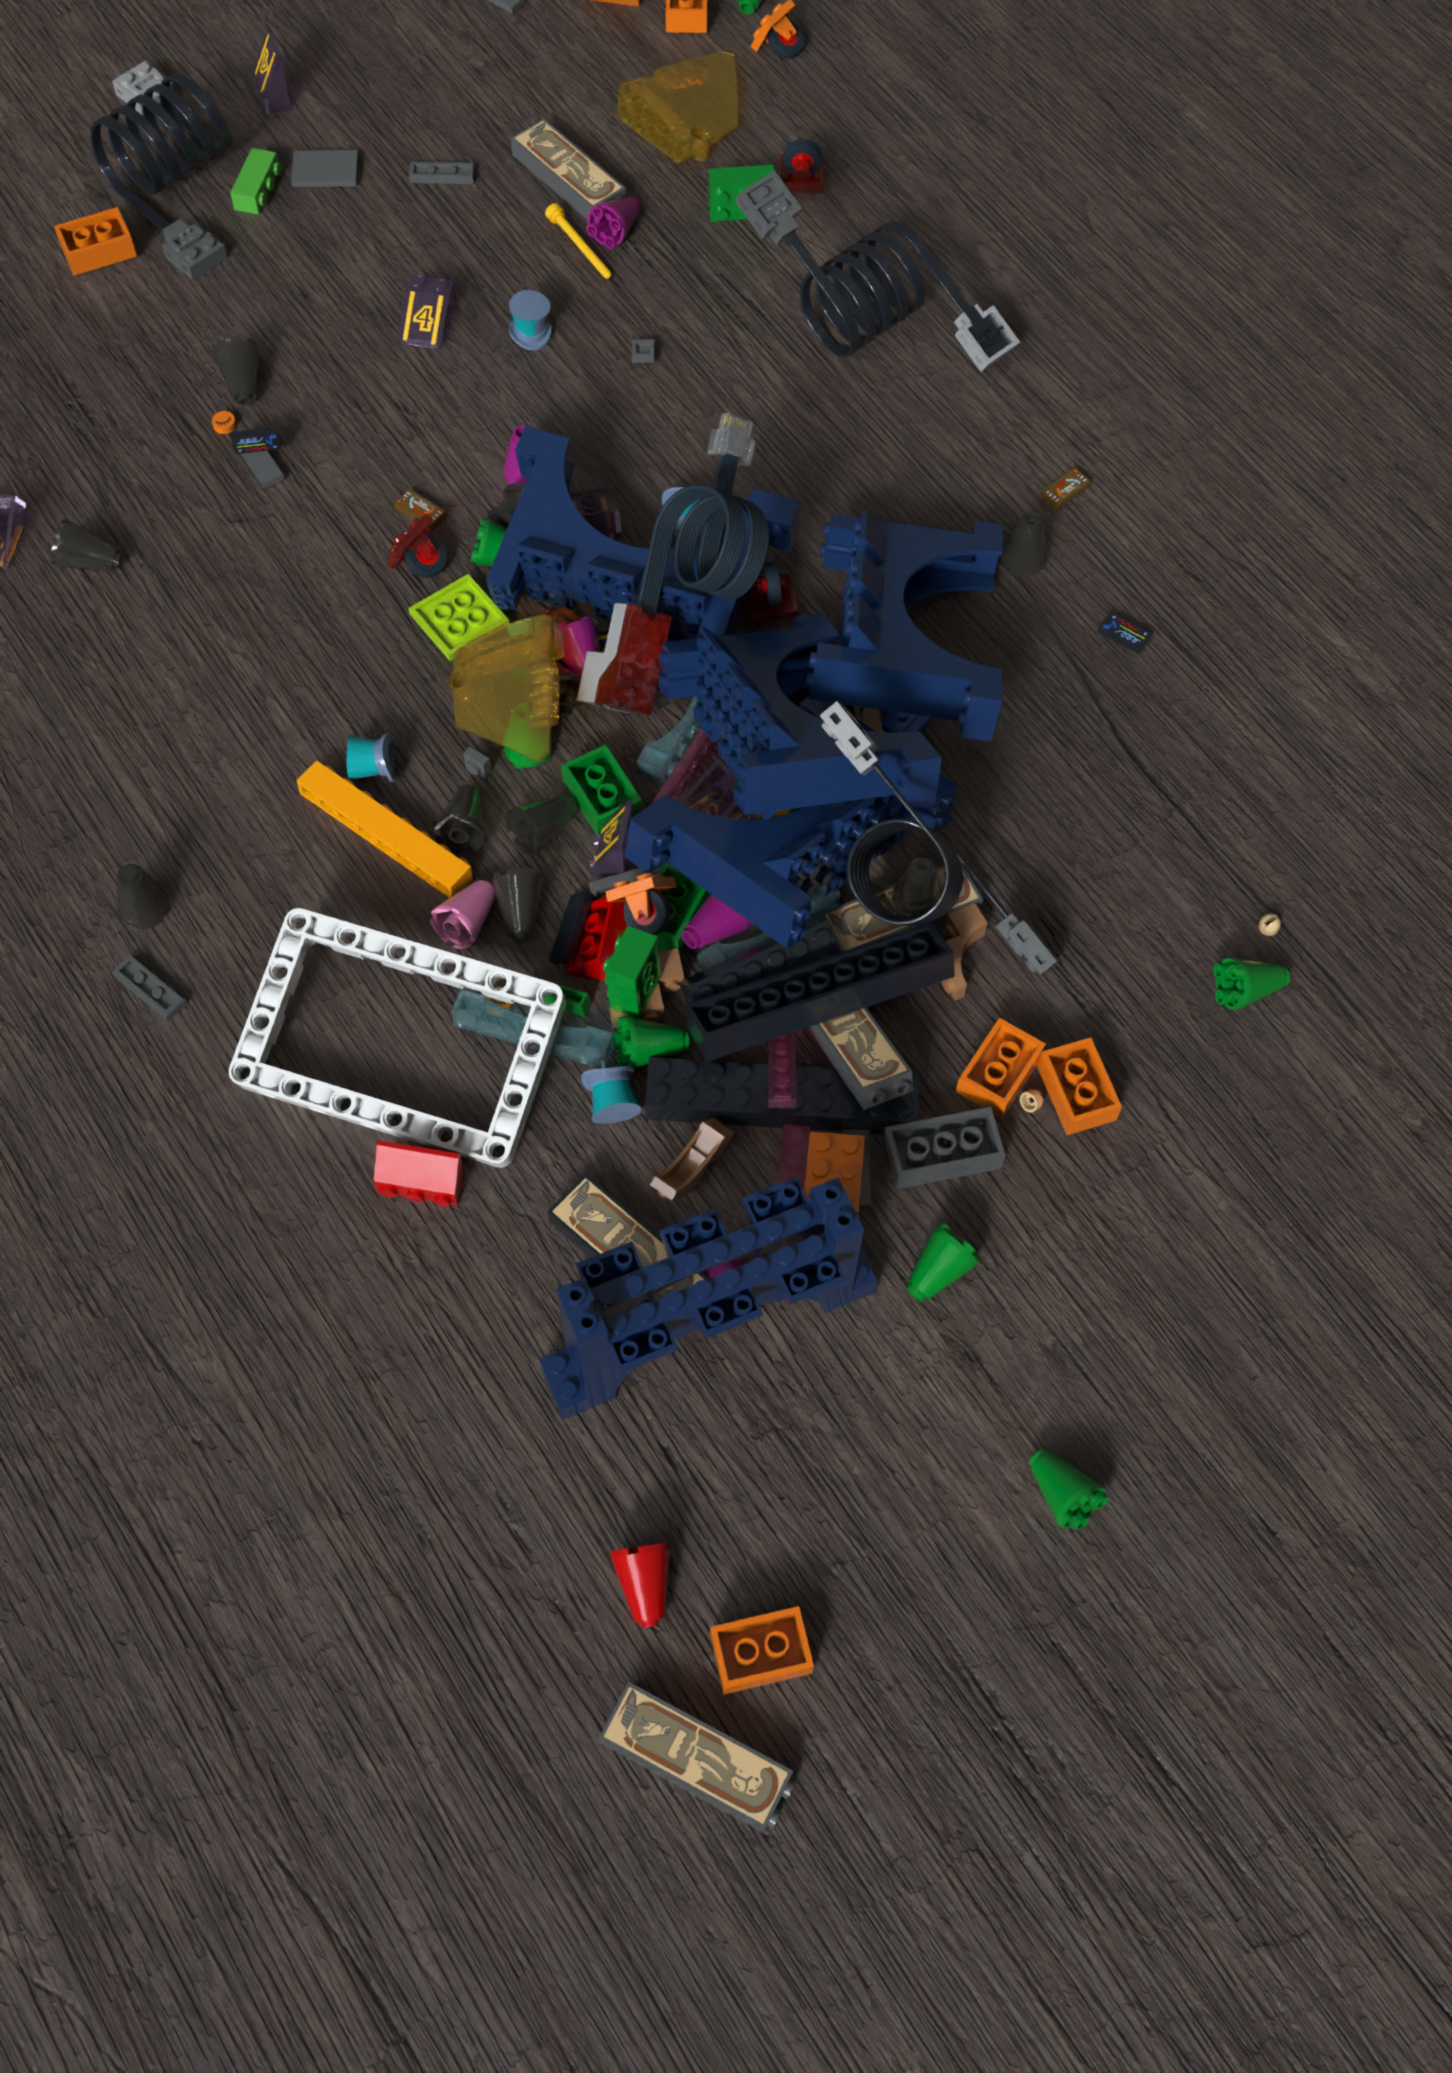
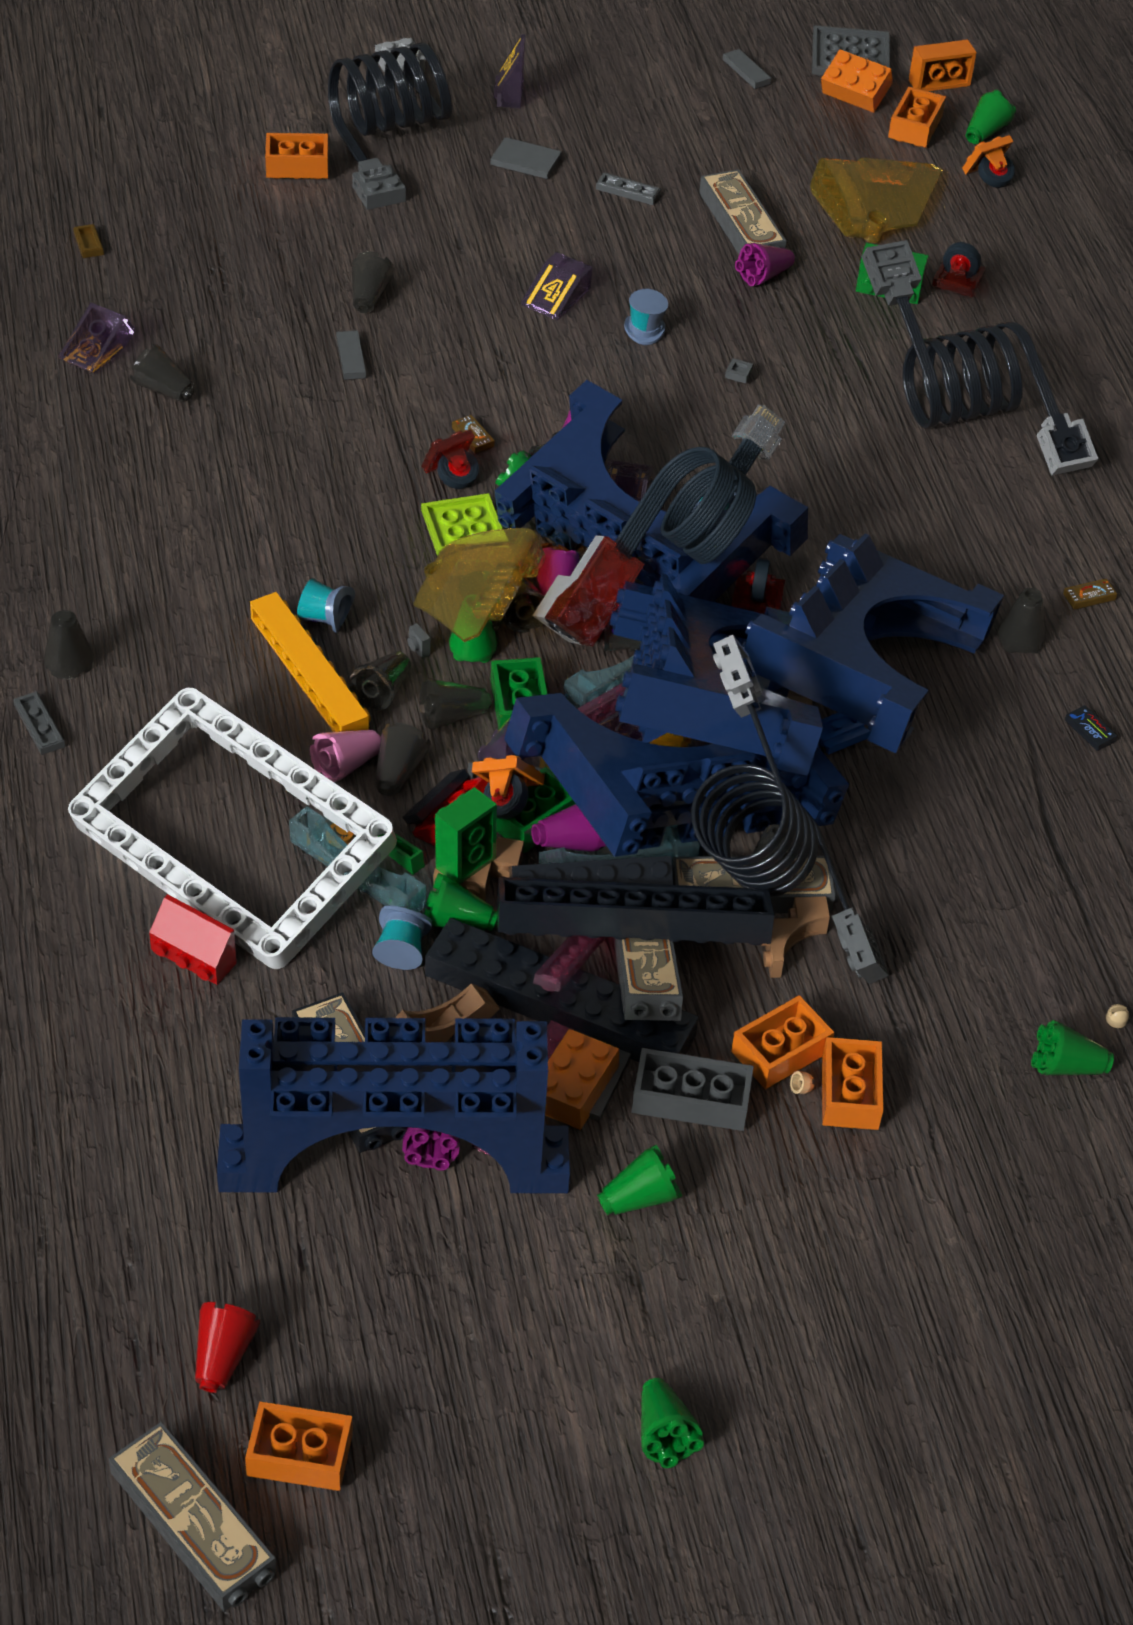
camera: 20 degrees right, 15 degrees down
orange tile [212,411,236,434] -> none
bright green brick [230,148,281,214] -> none
black tile [230,427,282,454] -> none
yellow piece [545,203,612,279] -> none

